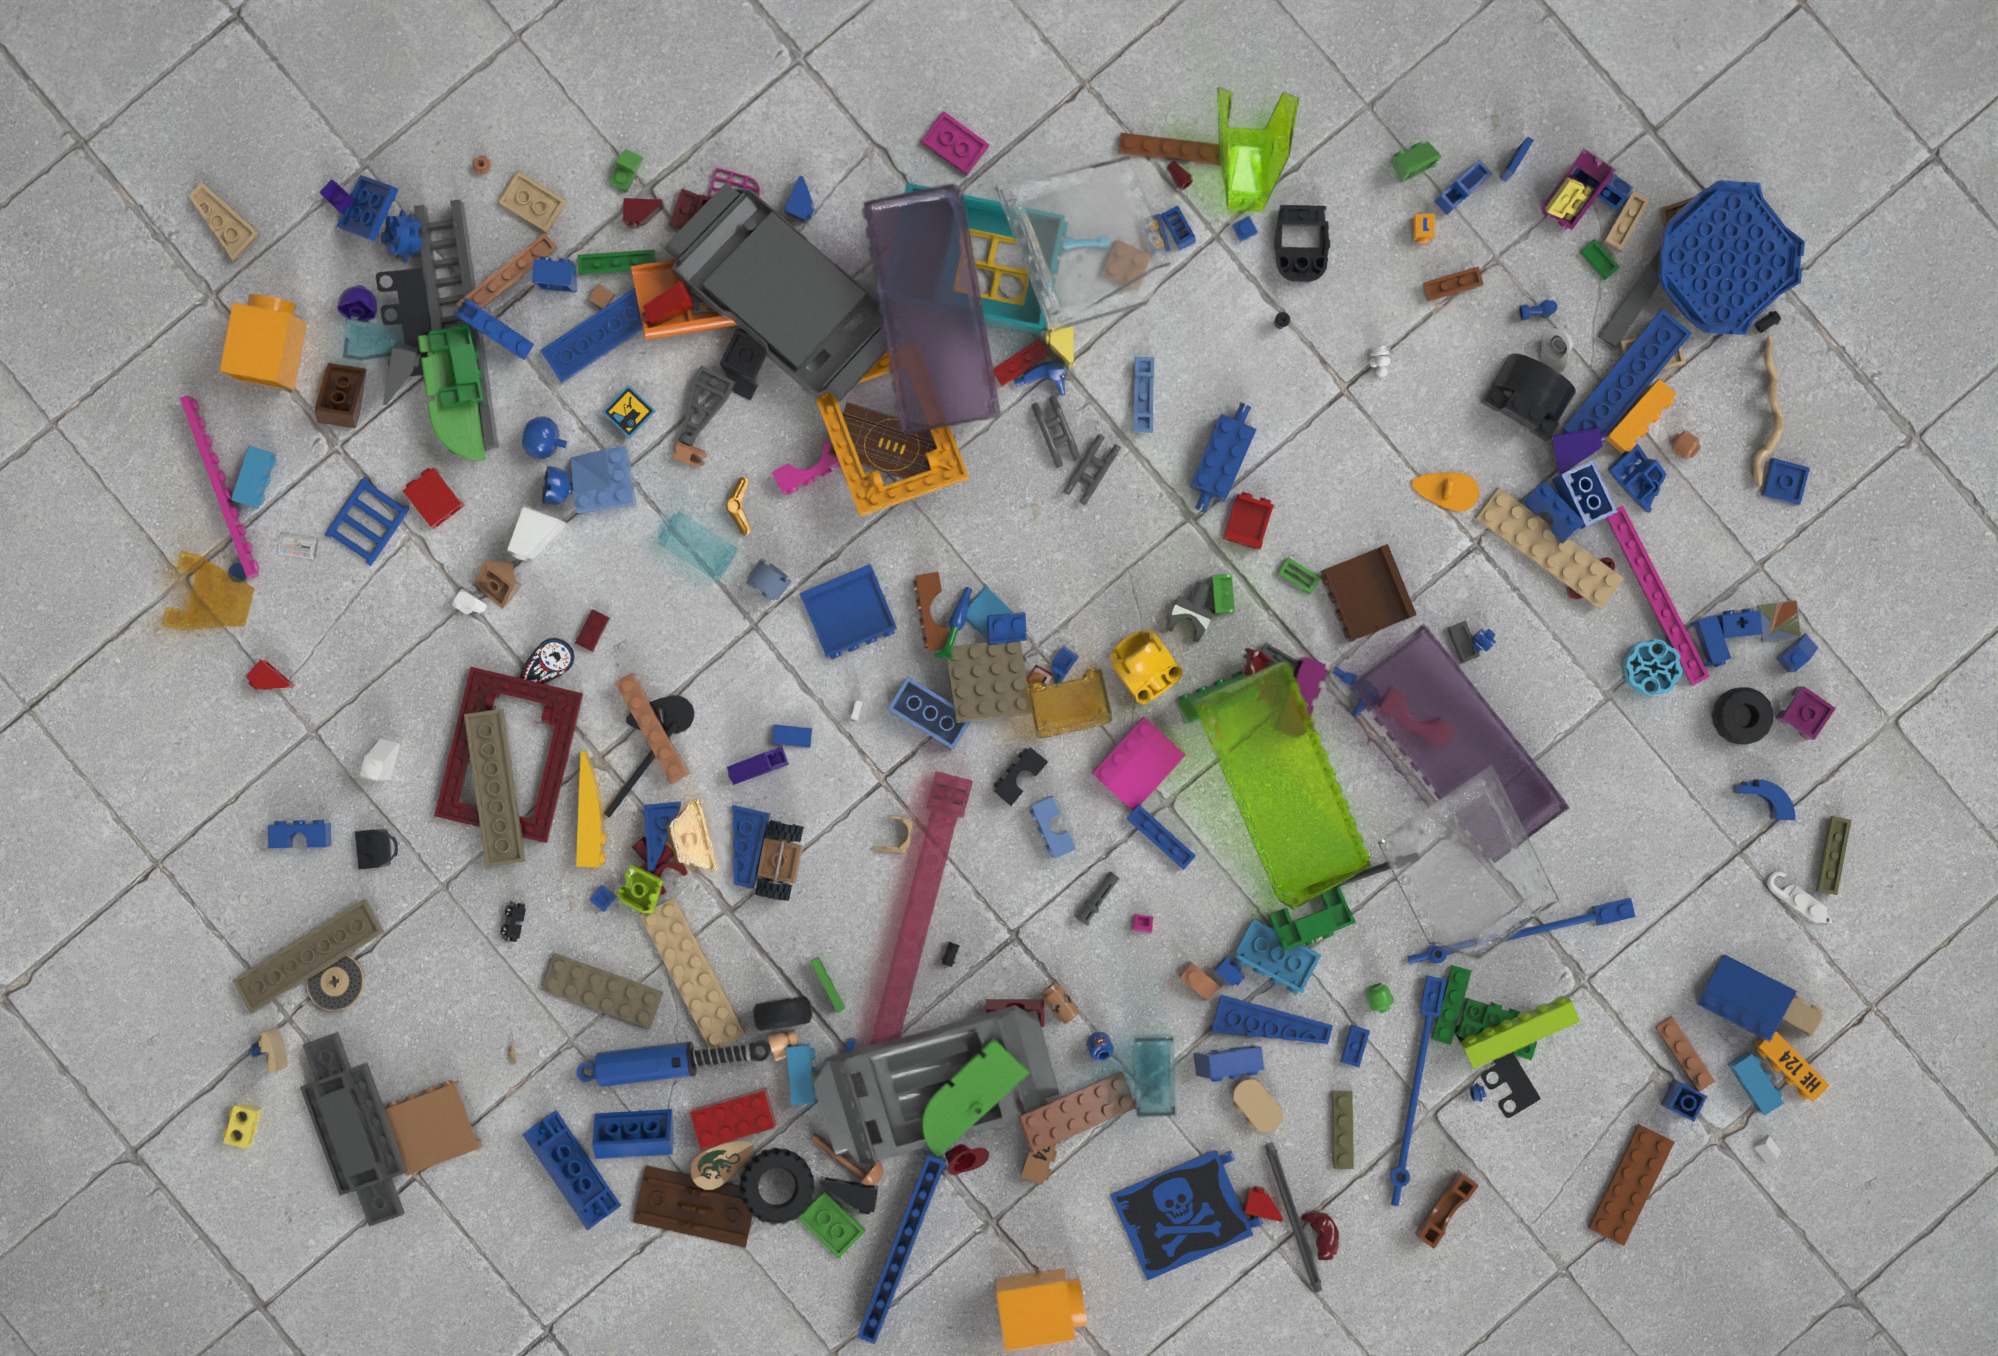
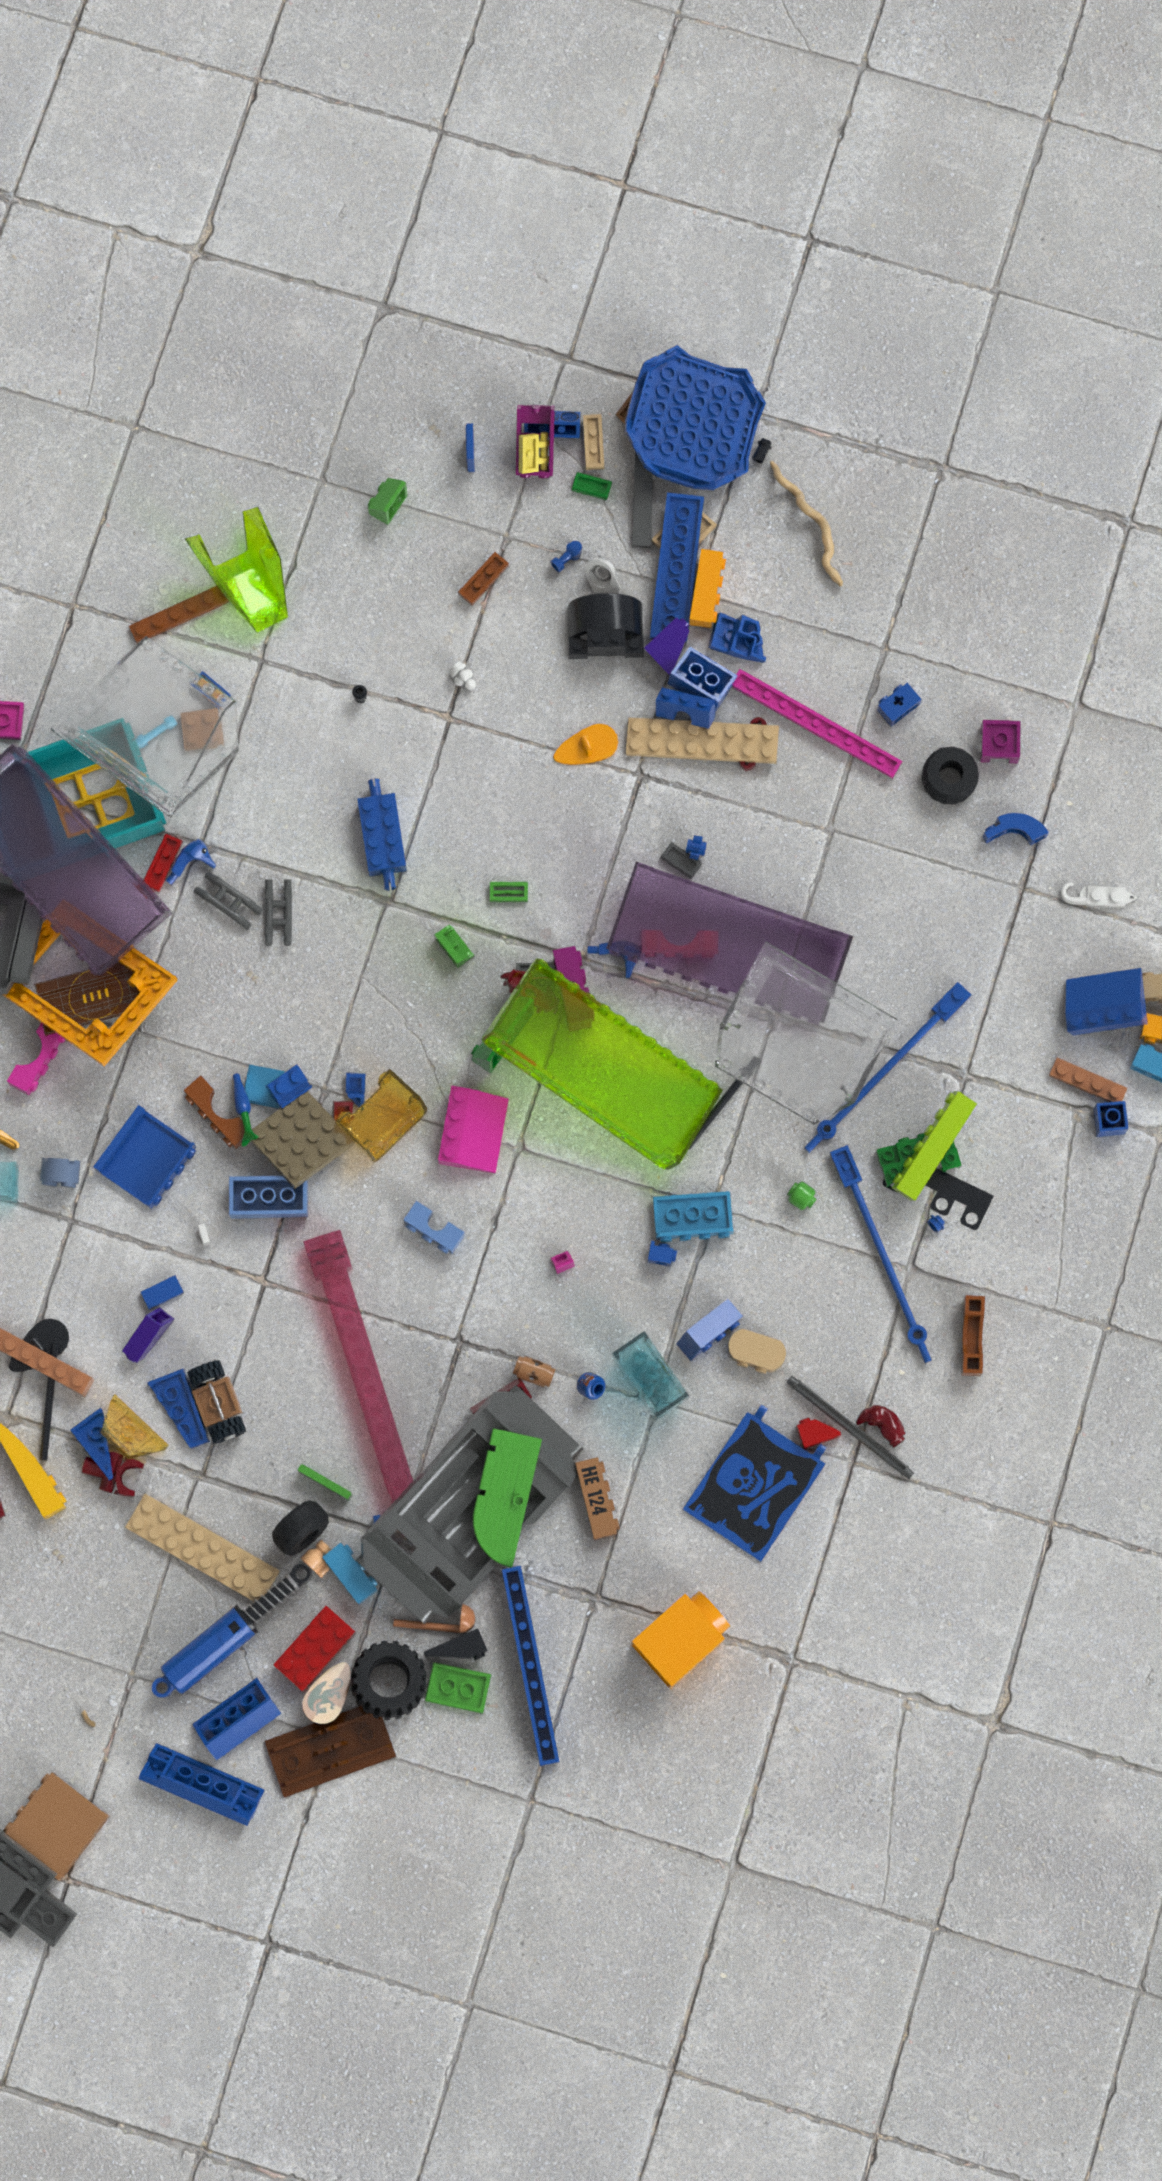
camera: 30 degrees left, 10 degrees down
black hinge [500,901,526,942] -> none
dark tan plate [541,953,664,1029] -> none
blue plate [590,885,617,912] -> none
lime slope [617,864,663,914] -> none
tan helmet [874,815,912,854] -> none
black pin [941,942,960,967] -> none
dark red piece [945,1144,989,1175] -> none
black arch [993,747,1048,806] -> none
dark orange plate [1018,1072,1136,1153] -> none
light yellow slope [1046,324,1074,368] -> none
dark grey pin [1074,871,1120,926] -> none
yellow piece [1109,629,1183,704] -> none
blue plate [1126,804,1196,870] -> none
medium blue slope [1134,357,1154,433] -> none
blue slope [1161,206,1196,250] -> none
dark red cone [1166,161,1193,190] -> none
dark grey connector [1167,581,1214,643] -> none
nougat slope [1178,961,1220,1001] -> none
blue wing [1211,994,1333,1044] -> none
red panel [1223,492,1274,550] -> none
blue plate [1232,216,1258,243] -> none
green bracket [1267,887,1356,951] -> none
black slope [1274,205,1330,282] -> none
reddish brown panel [1320,544,1417,642] -> none
olive plate [1332,1090,1354,1169] -> none
blue plate [1340,1025,1370,1067] -> none
light orange brick [1412,214,1435,244] -> none
green plate [1431,965,1472,1045] -> none
blue slope [1434,160,1493,215] -> none
dark orange plate [1588,1124,1675,1246] -> none
medium azure connector [1622,639,1683,696] -> none
nougat head [1671,431,1701,459] -> none
blue brick [1690,615,1731,667] -> none
tile [1757,600,1801,642] -> none
blue tile [1762,458,1810,505] -> none
blue slope [1776,633,1818,672] -> none
olive plate [1816,816,1852,895] -> none

